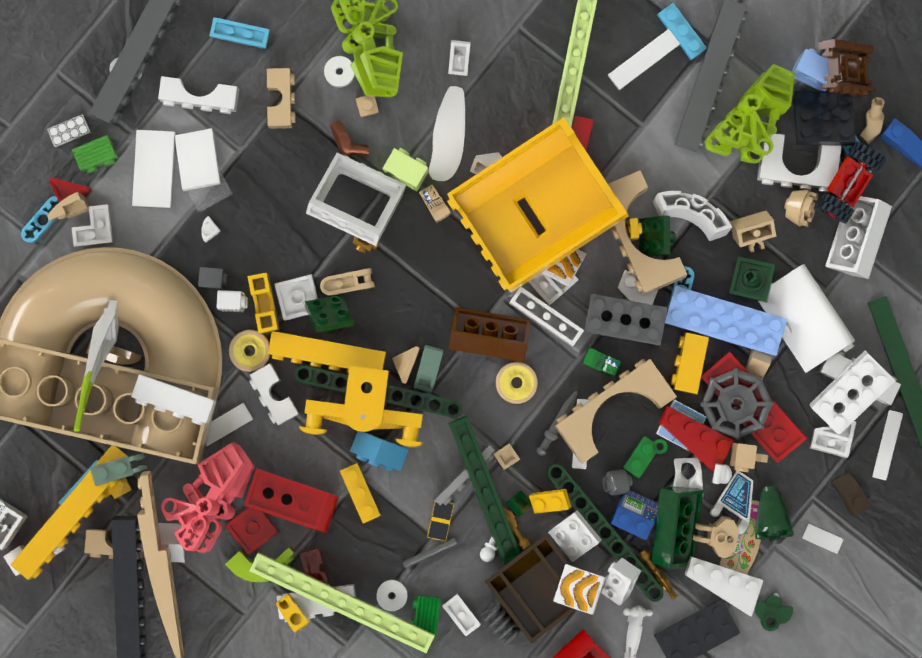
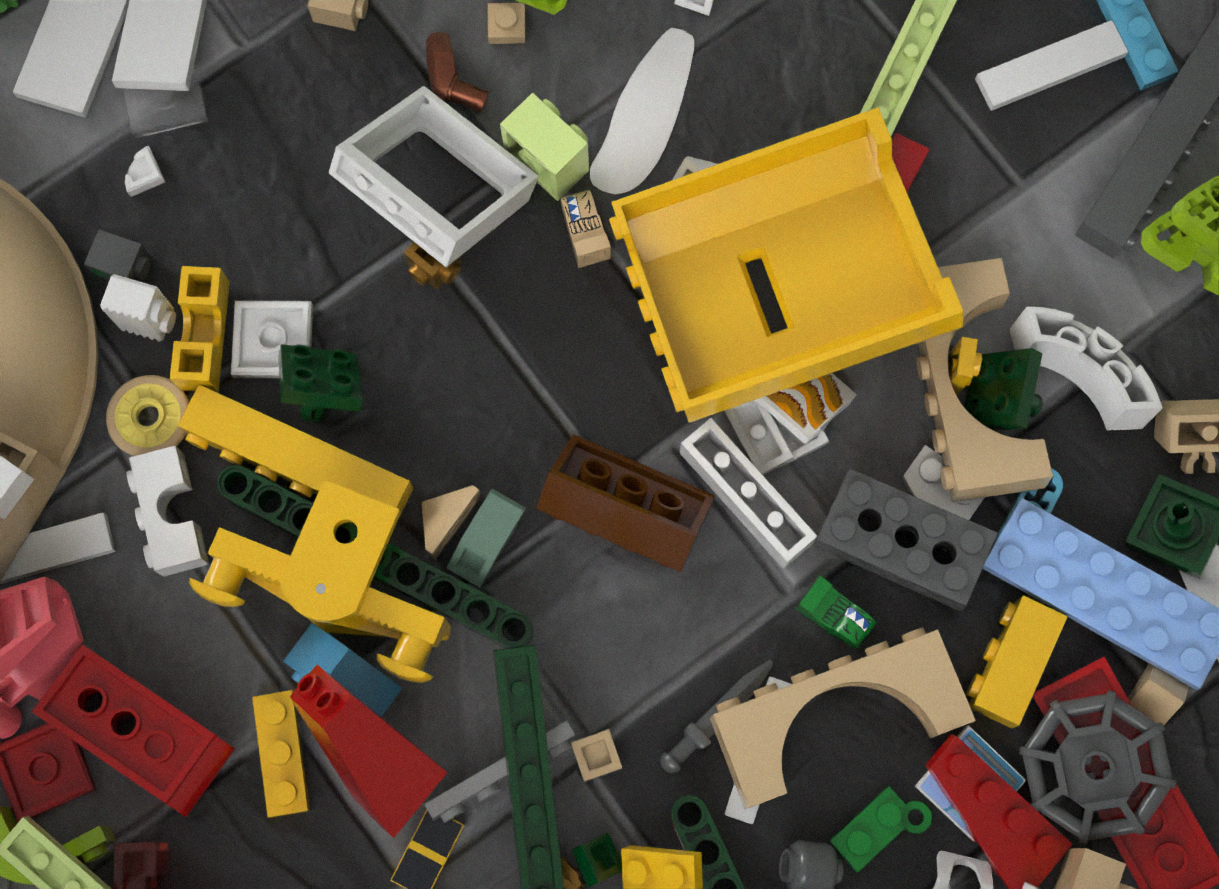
camera: 15 degrees right, 10 degrees down
tan plate [320,268,375,296] -> none
light yellow wheel [496,362,538,404] -> none
none -> red slope [290,665,448,838]

